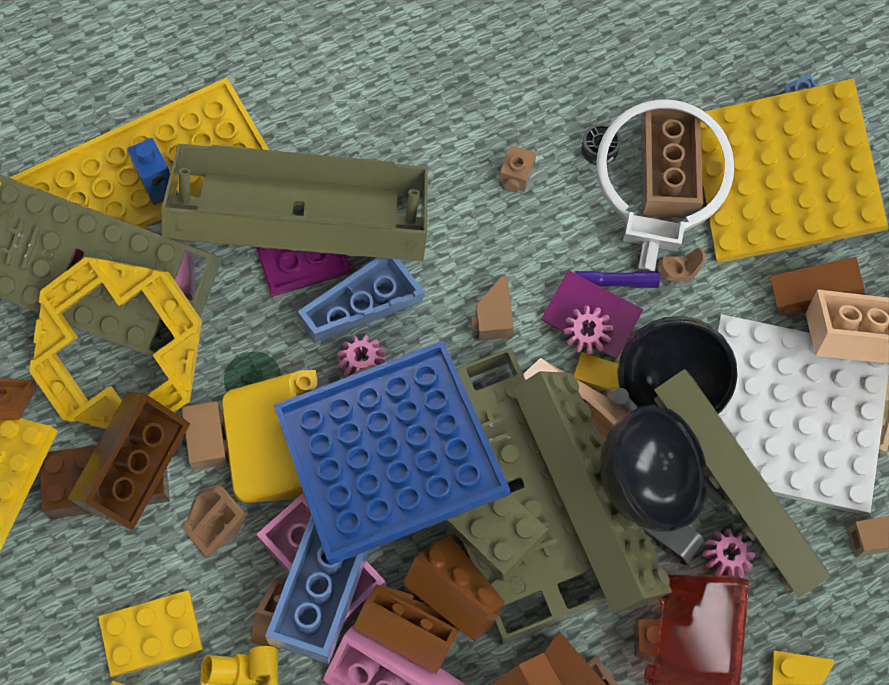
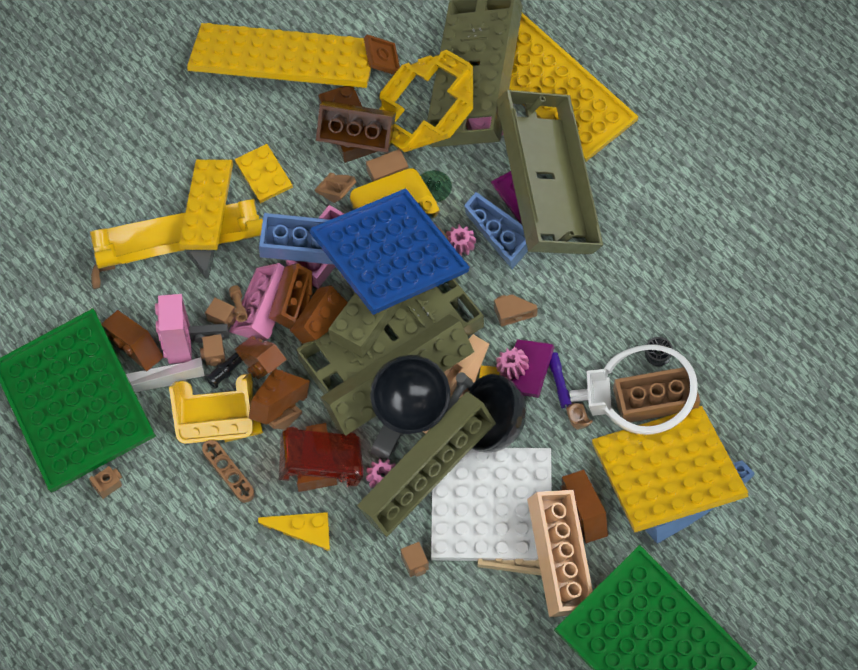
camera: 80 degrees right, 5 degrees down
blue torso [127,138,179,205] -> none
medium nougat brick [499,145,537,192] -> none

